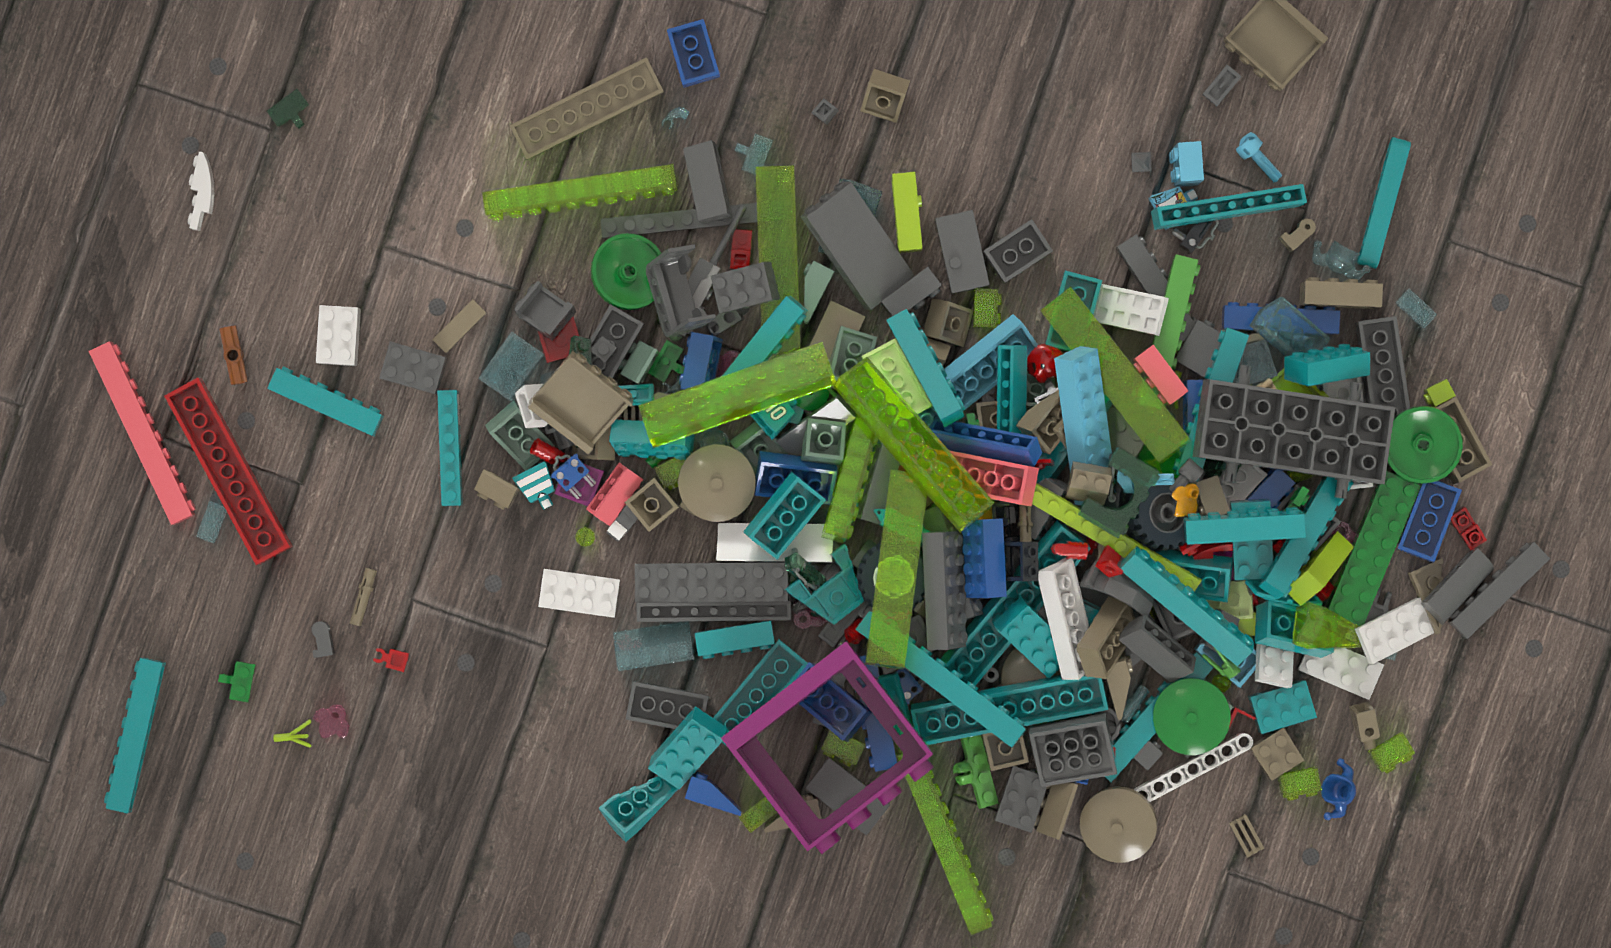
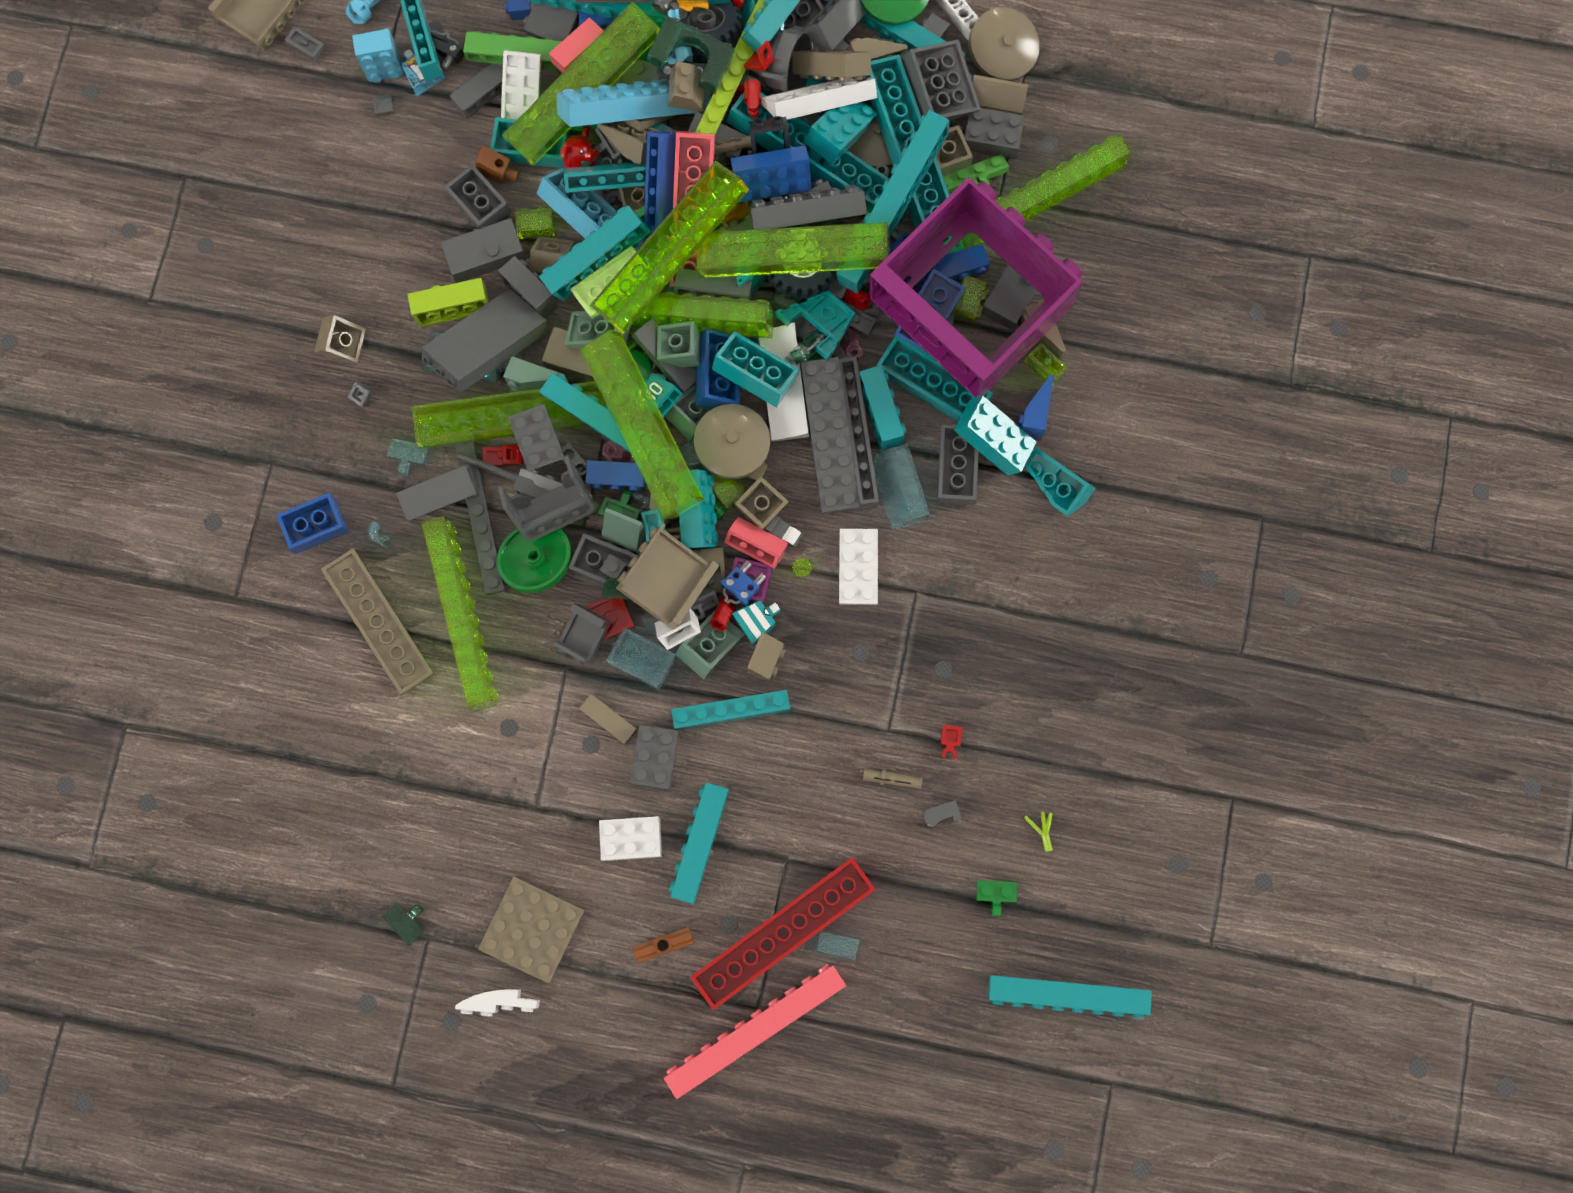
camera: 95 degrees left, 10 degrees down
clear pink plate [313,704,349,739] -> none
none -> dark orange torso [475,146,519,184]
none -> dark tan plate [478,876,585,984]

